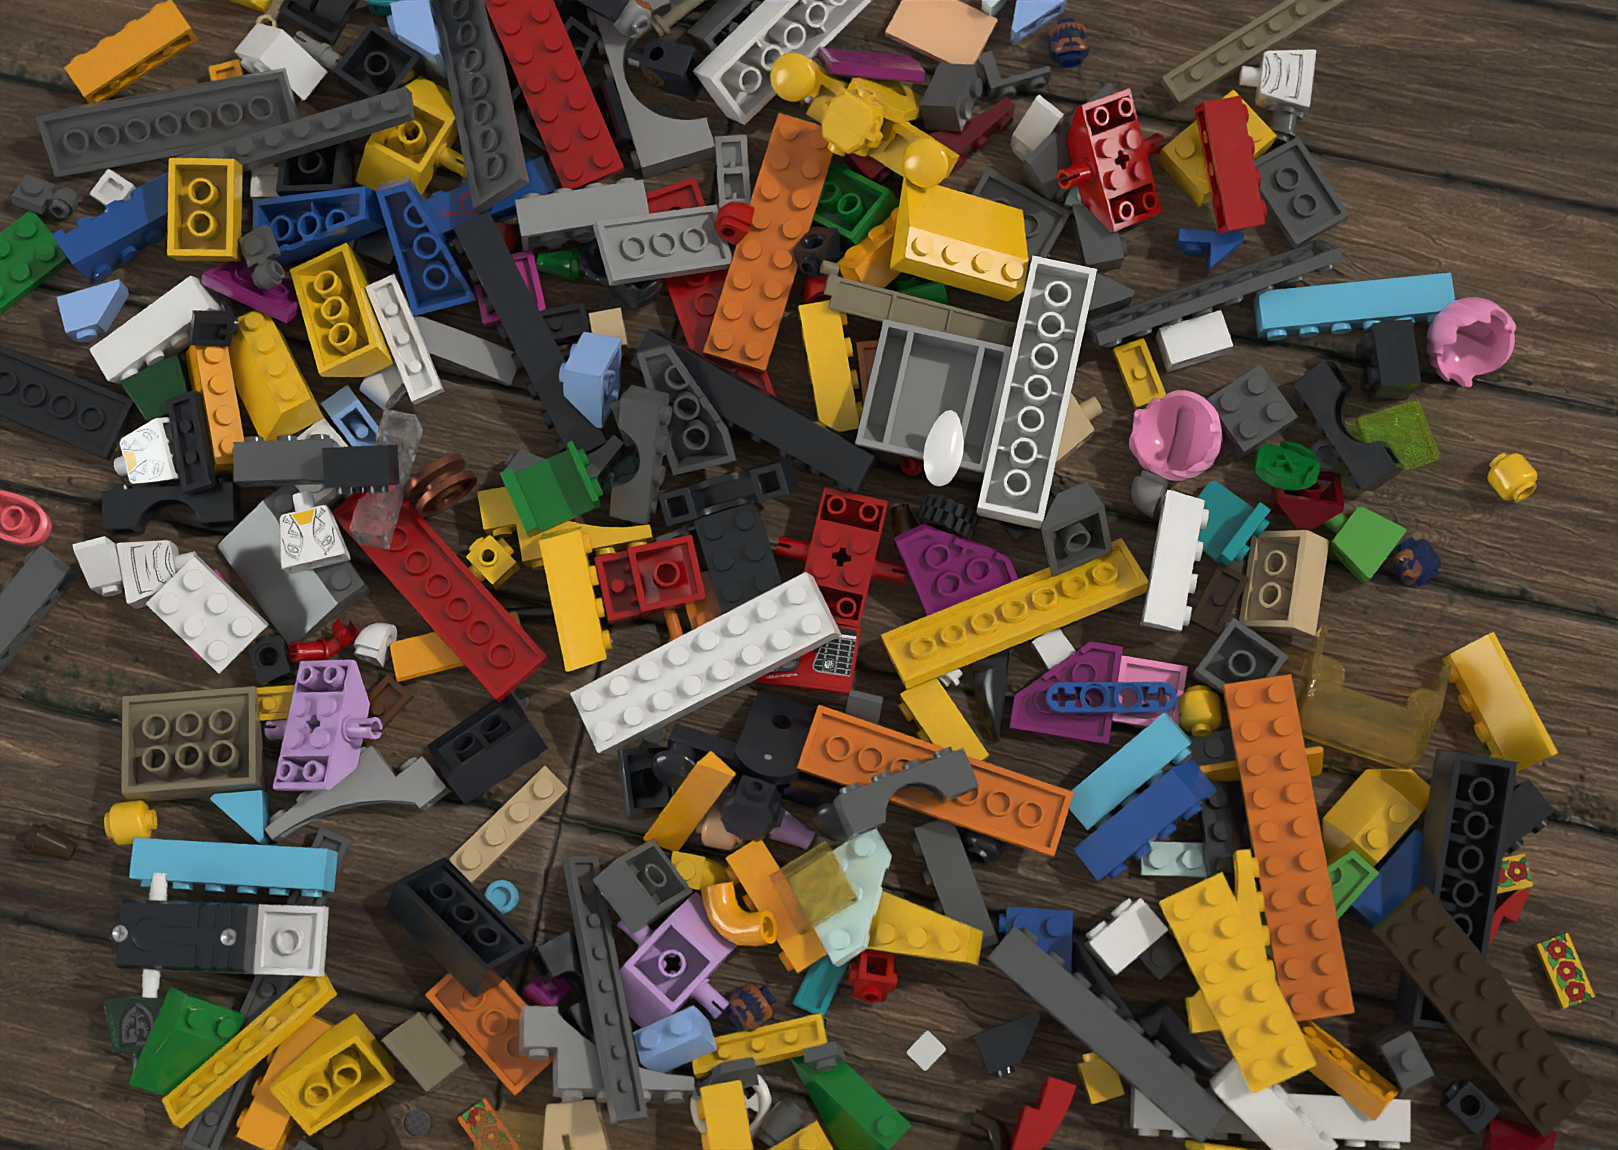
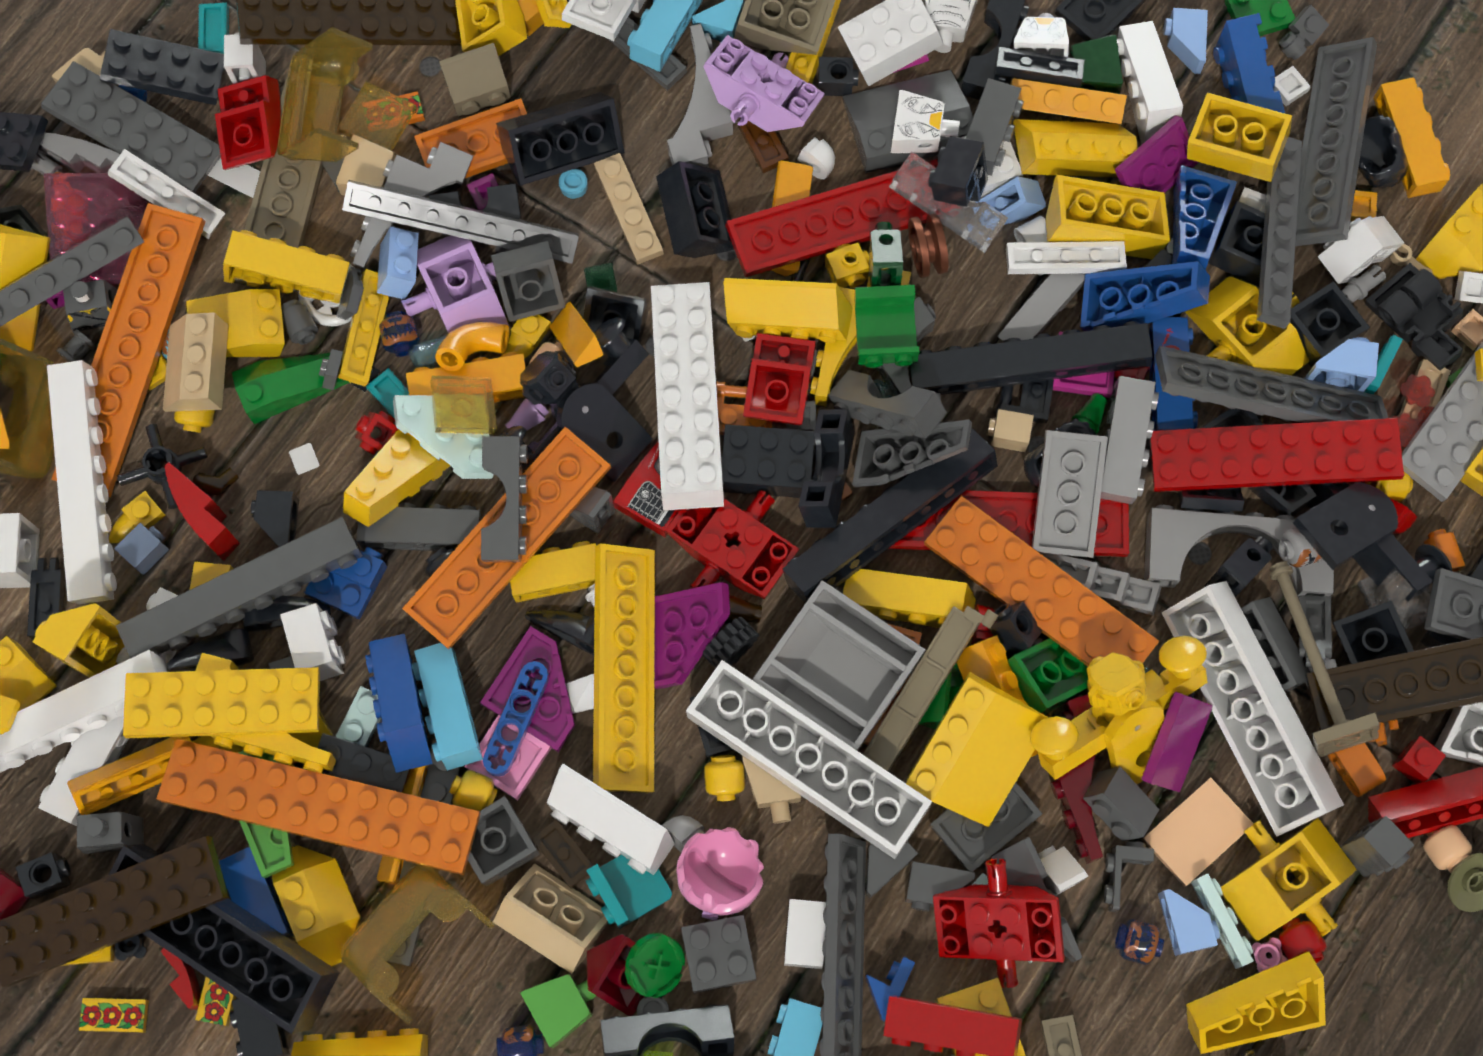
camera: 110 degrees right, 5 degrees down
black bracket [189,303,238,347] -> none
dark grey plate [238,224,285,290] -> none
red piece [288,619,359,662] -> none
light blue slope [559,332,622,429] -> none
red piece [714,201,754,246] -> none
white arm [923,410,964,486] -> none
dark grey slope [1041,482,1113,577] -> none
yellow plate [1112,338,1166,410] -> none
none -> clear light blue cone [408,334,447,369]
none -> clear green slope [584,263,617,292]
none -> yellow head [704,755,745,801]
none -> dark green torso [869,221,903,287]
none -> black piece [1358,115,1408,189]

